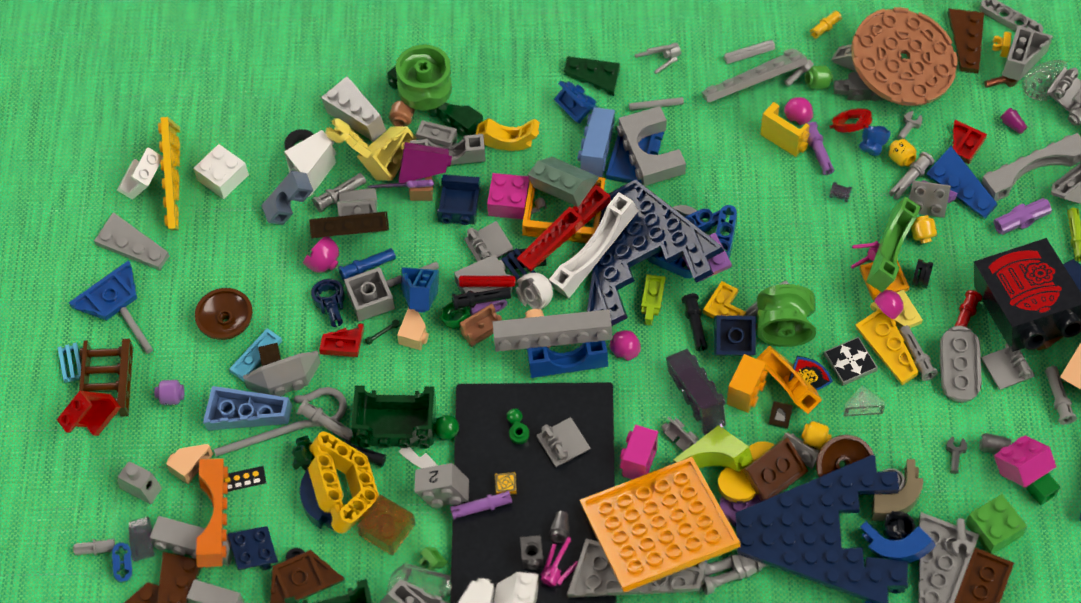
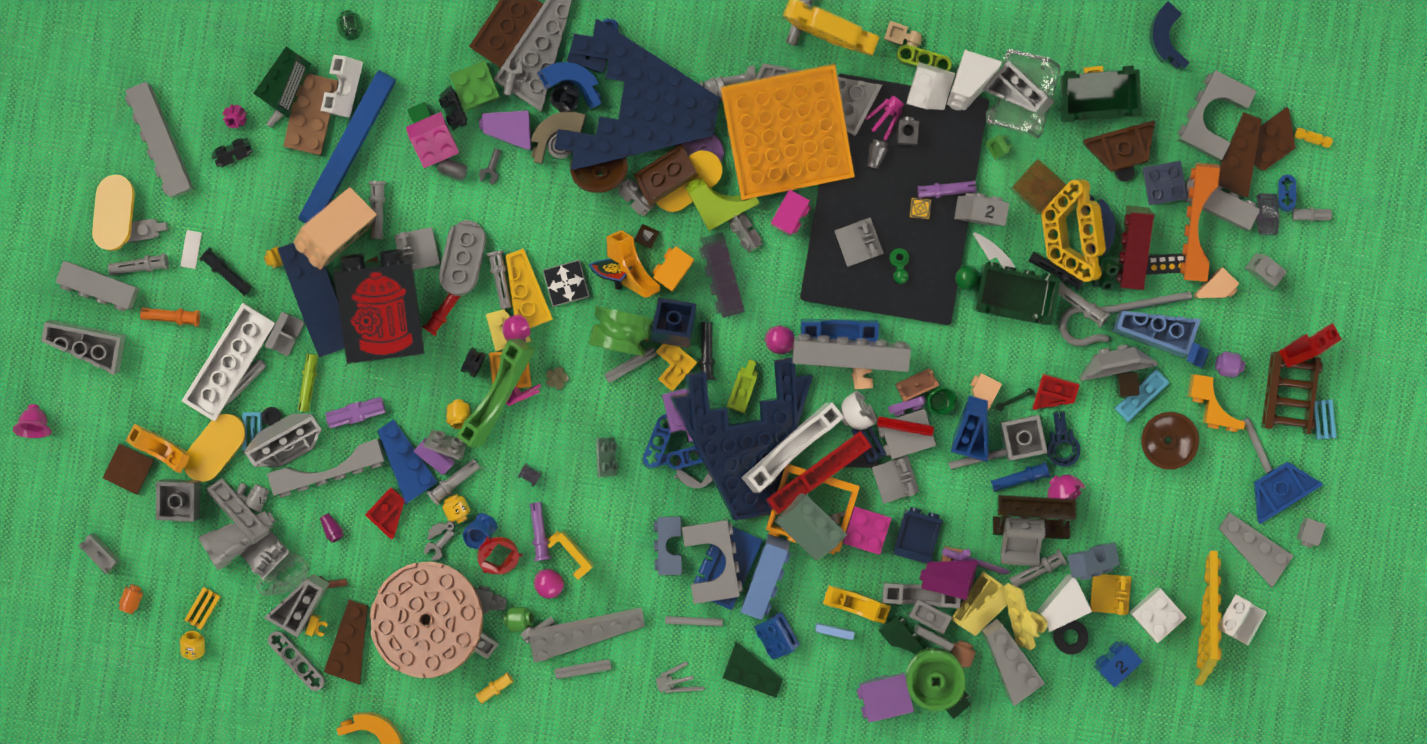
camera: 170 degrees left, 30 degrees up
black pin [452,286,511,311] -> none
yellow head [801,421,832,450] -> none
clear slope [843,385,885,417] -> none
none -> light grey piece [428,521,455,540]
none -> black hinge [439,86,468,131]
none -> medium lavender slope [479,111,532,151]
none -> olive plant [546,366,569,390]
none -> sand green hinge [596,437,618,477]
none -> sand blue arch [654,516,682,575]
none -> light blue tile [815,623,855,640]
none -> medium lavender brick [856,672,914,723]
none -> light grey tile [914,624,954,651]
none -> yellow hinge [1090,574,1131,615]
none -> blue brick [1094,641,1143,688]
none -> dark red wedge [1116,205,1154,290]
none -> blue slope [1186,343,1210,369]
none -> light orange arch [1187,374,1245,432]
none -> light grey brick [1296,517,1326,548]

